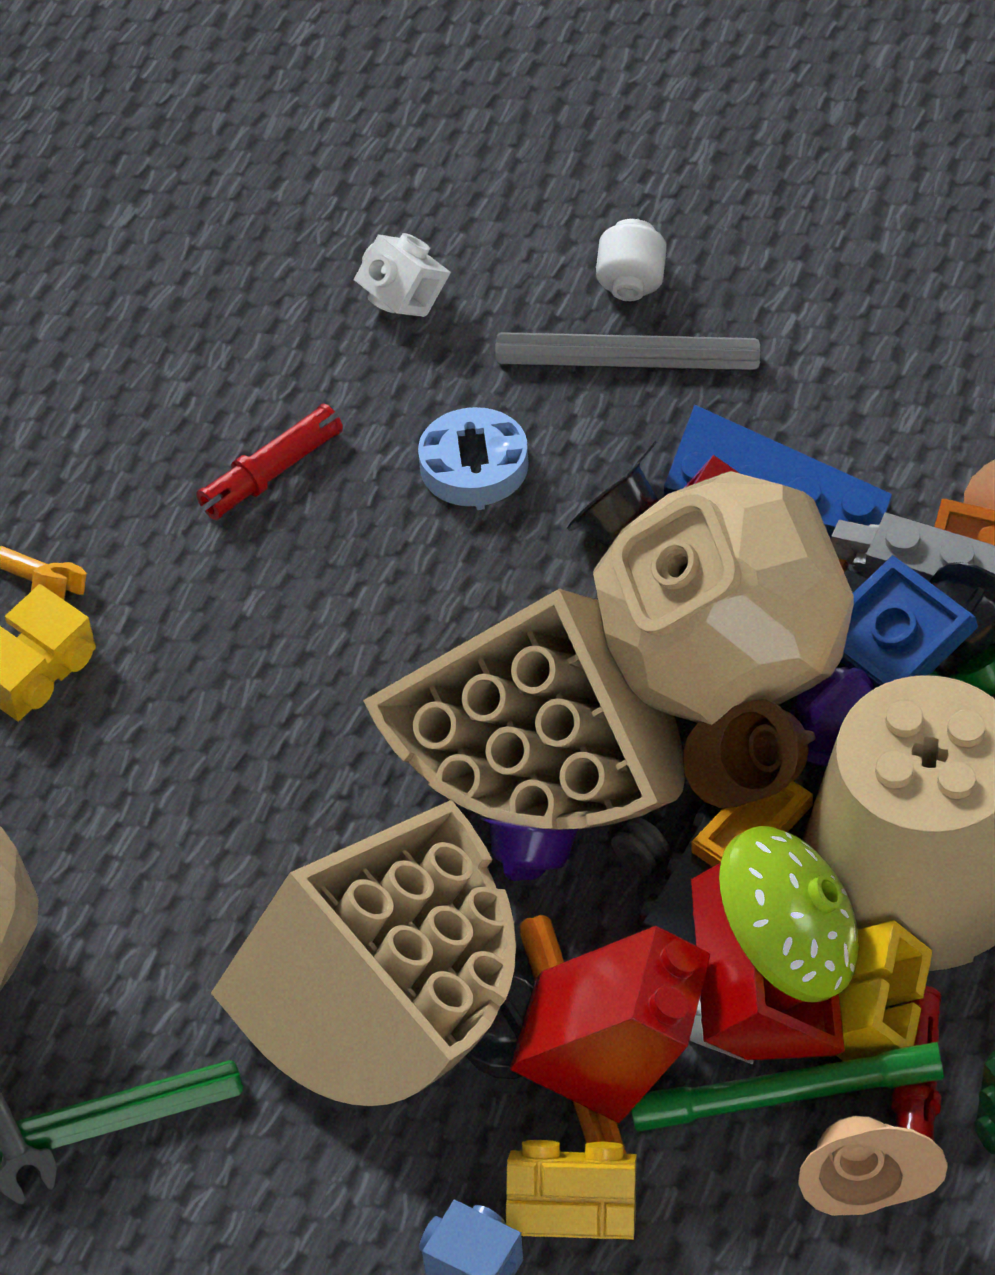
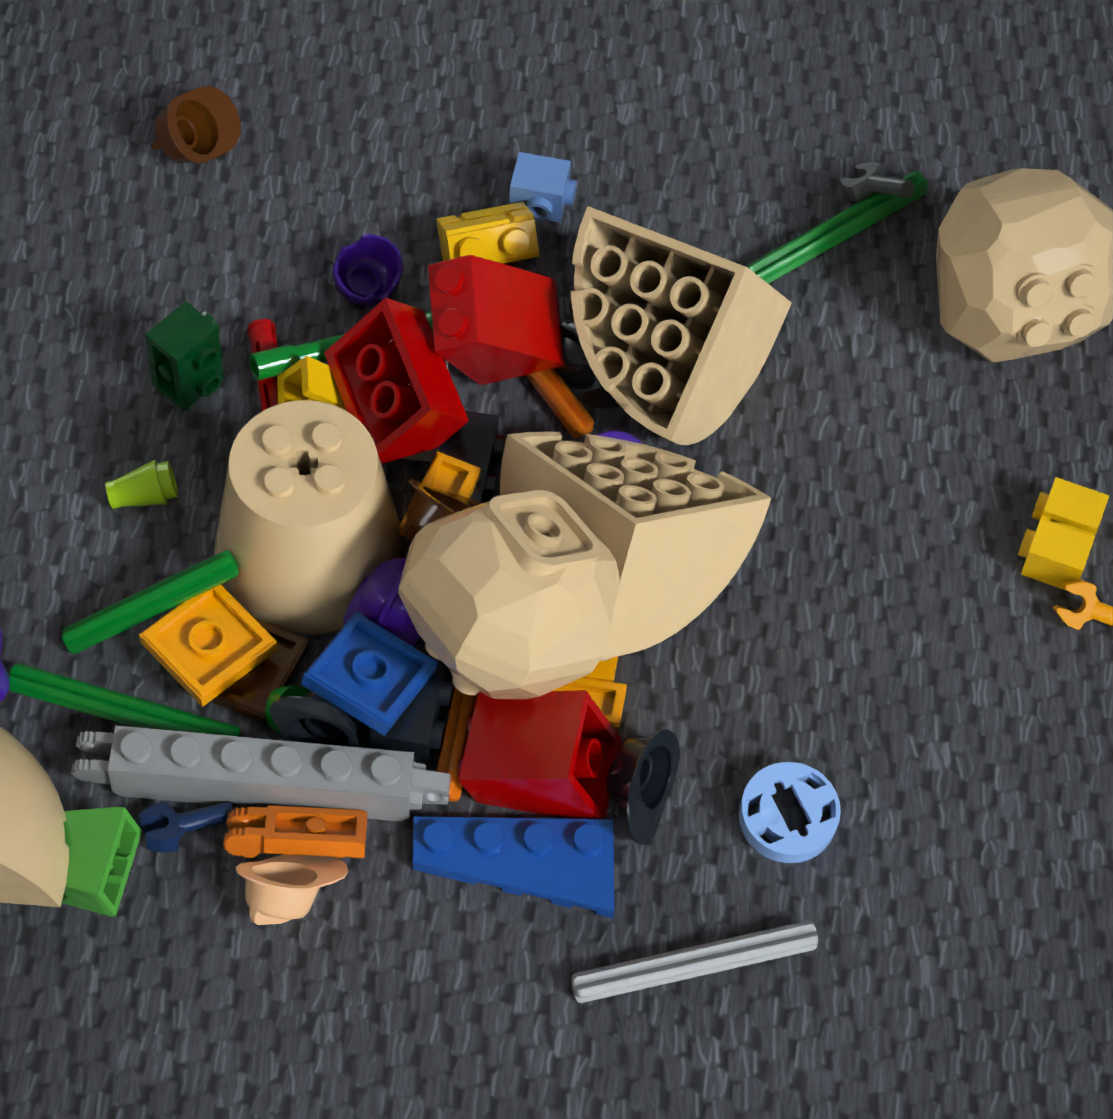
camera: 155 degrees right, 5 degrees up
red pin [196,403,343,520] -> none
white brick [353,233,451,317] -> none
white head [596,219,666,301] -> none
lime dish [719,826,859,1002] -> none
light nougat piece [798,1116,948,1216] -> none
none -> dark purple hair [332,234,404,307]

